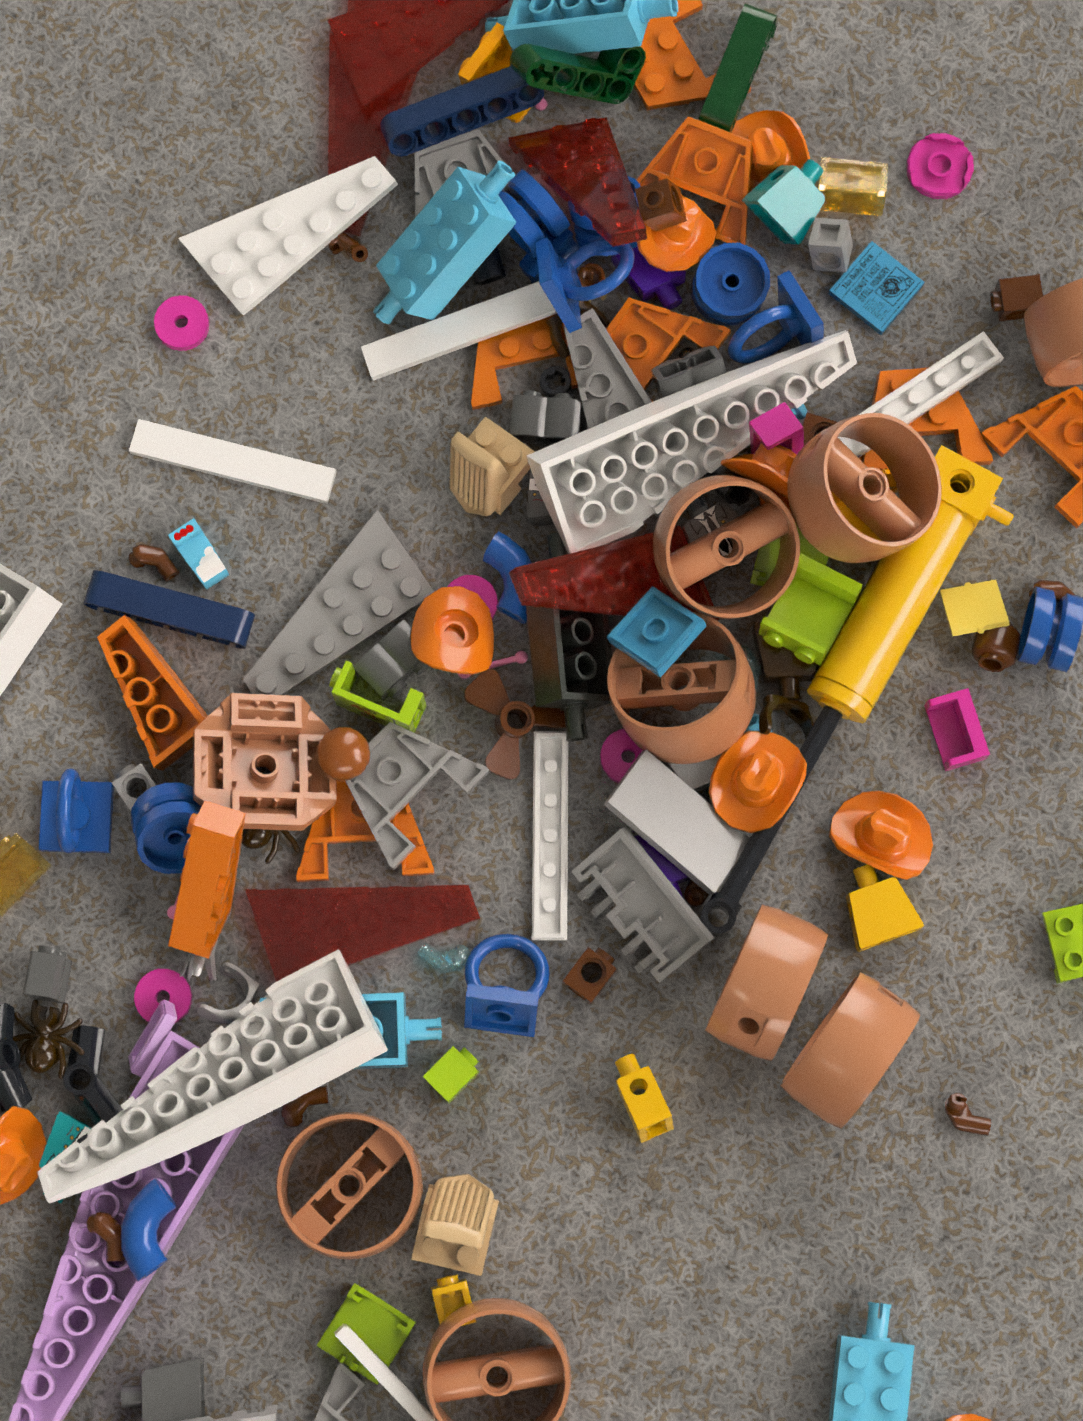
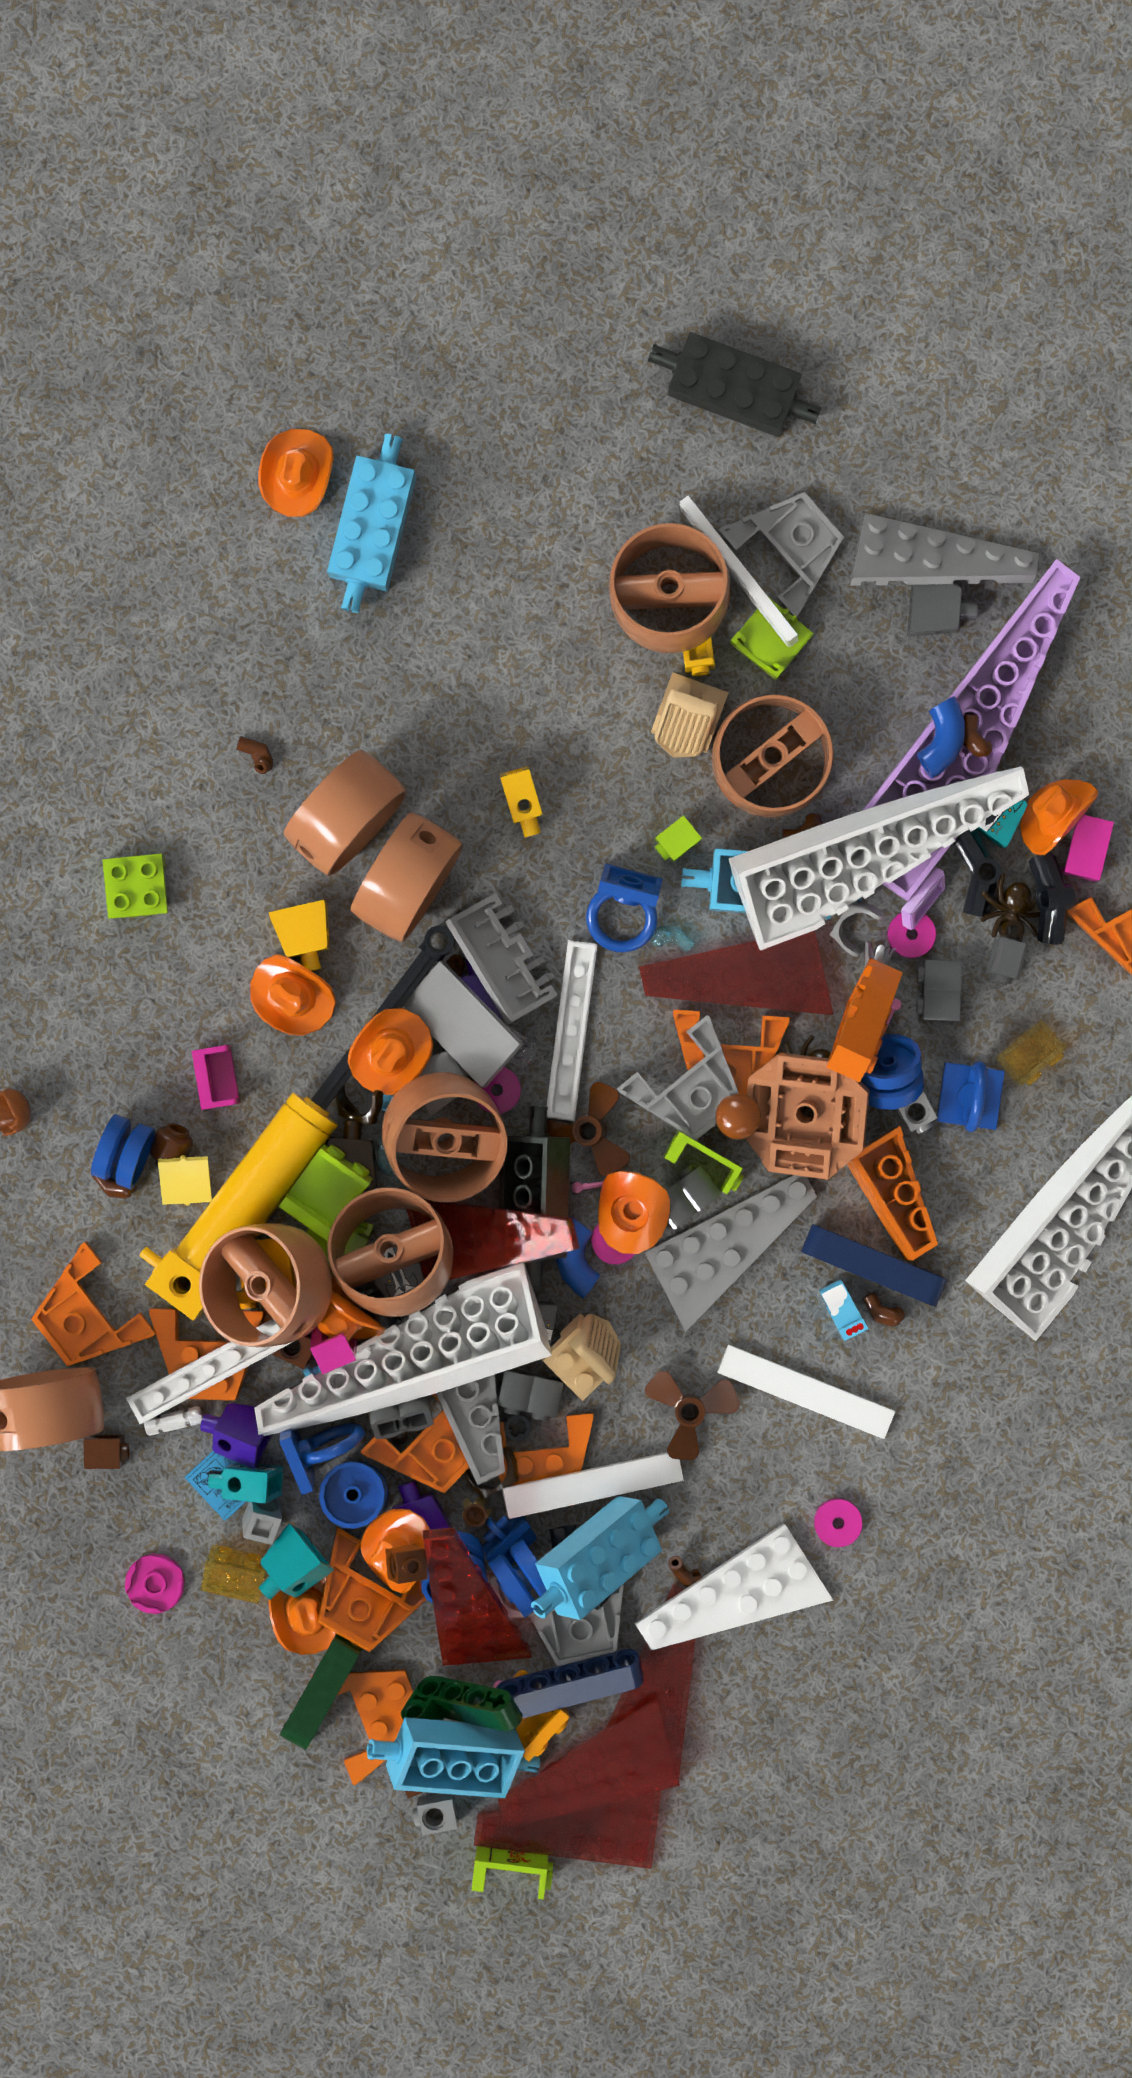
camera: 170 degrees left, 10 degrees up
blue tile [535,237,634,333] -> none
reddish brown brick [562,947,617,1005] -> none
dark azure tile [607,586,706,678] -> none
none -> white axle [144,1406,203,1436]
none -> dark purple torso [200,1403,273,1469]
none -> teal torso [208,1463,283,1503]
none -> reddish brown piece [645,1371,740,1460]
none -> dark grey brick [916,960,962,1022]

